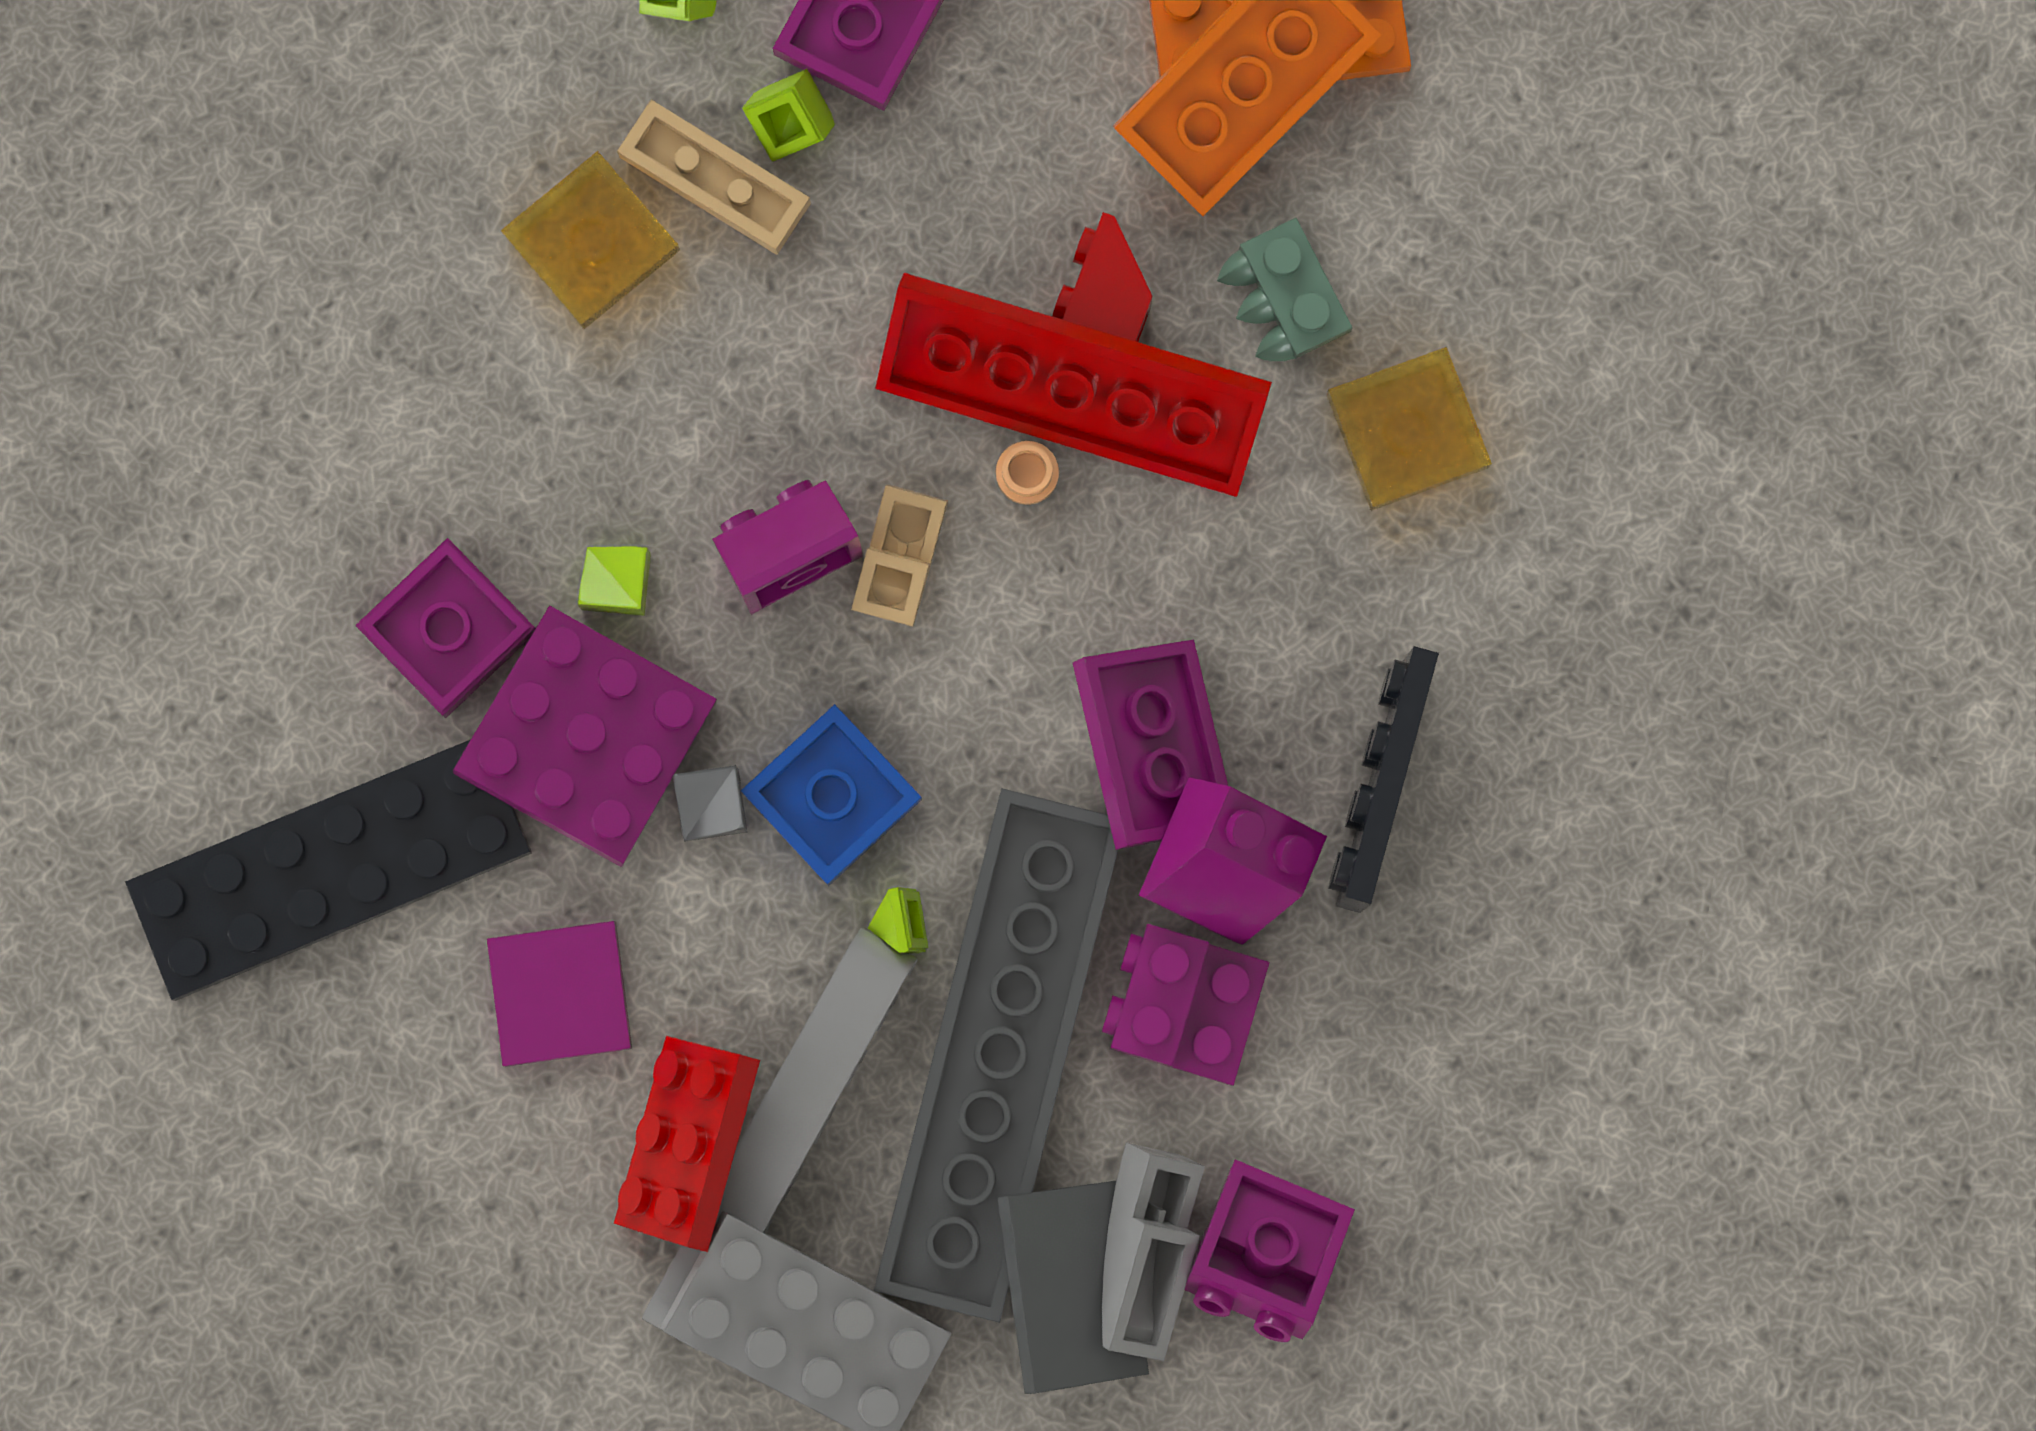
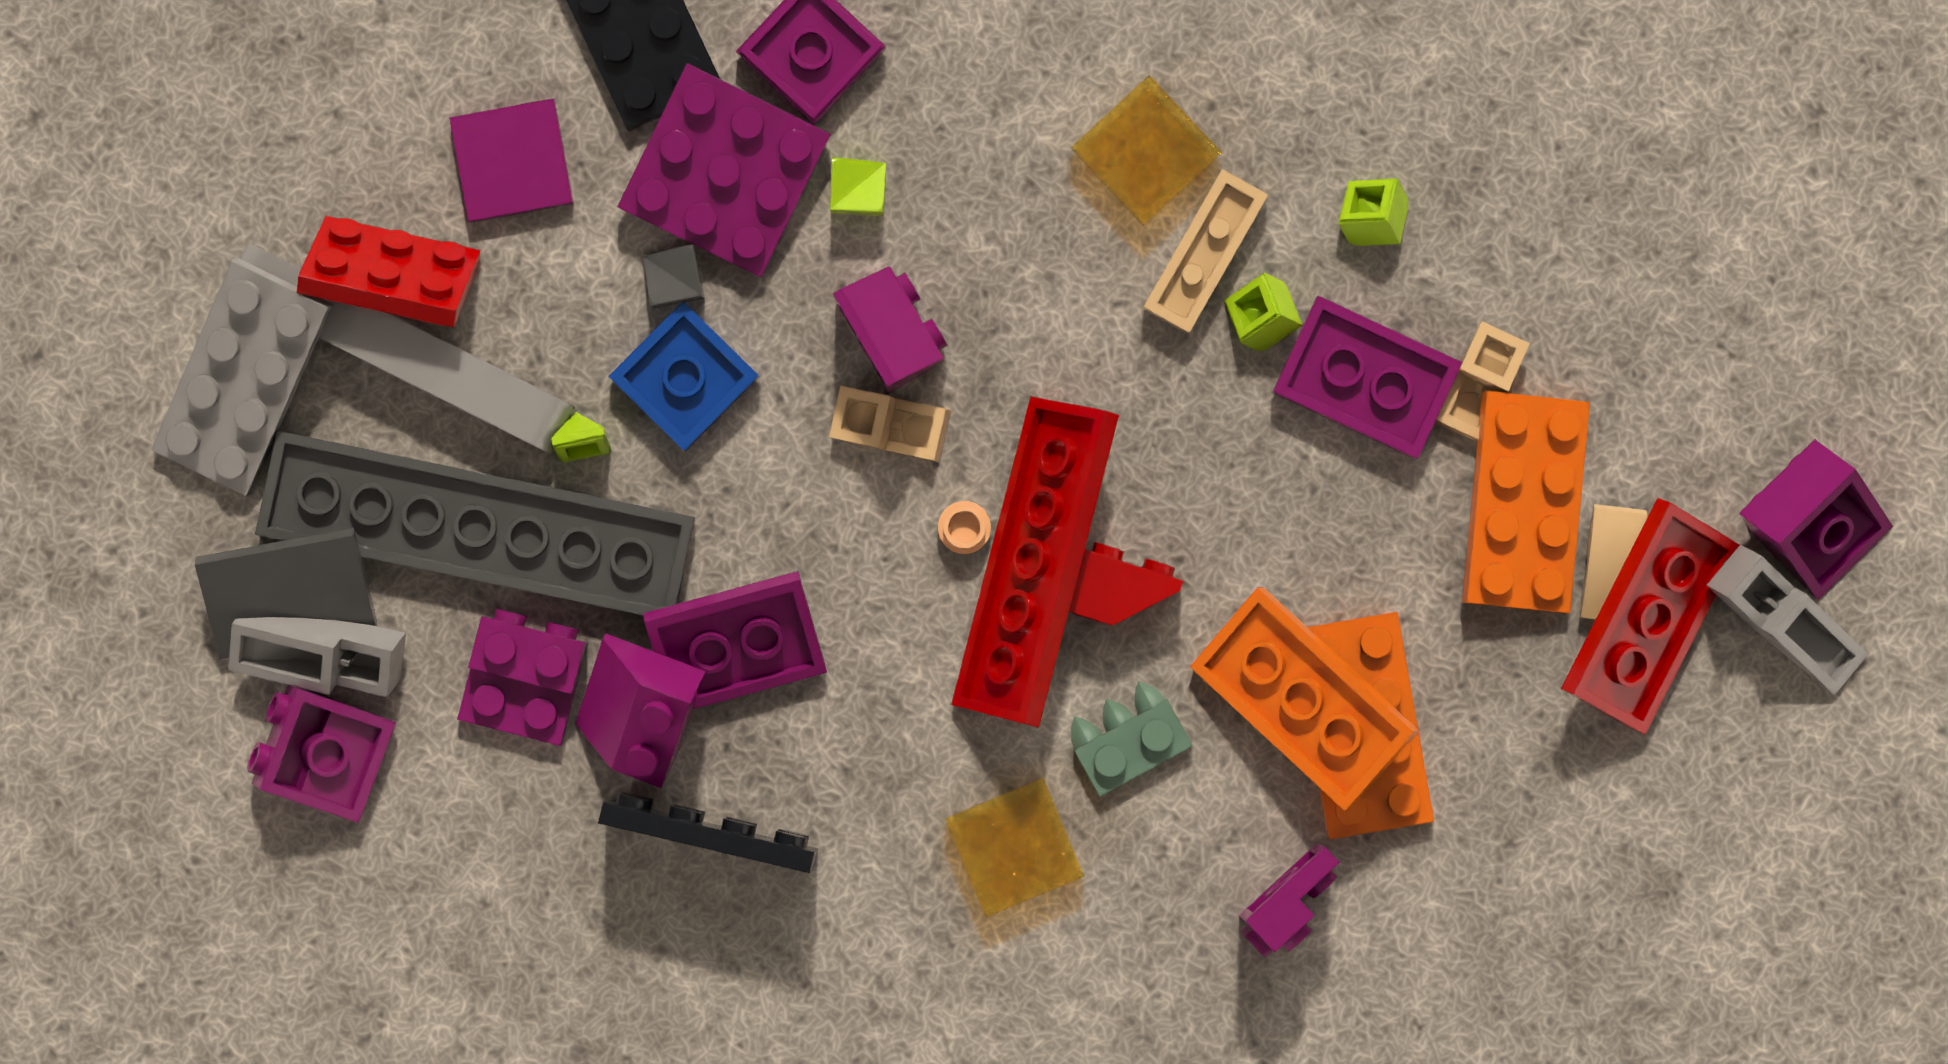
camera: 85 degrees right, 5 degrees up
none -> magenta plate [1239,843,1340,958]

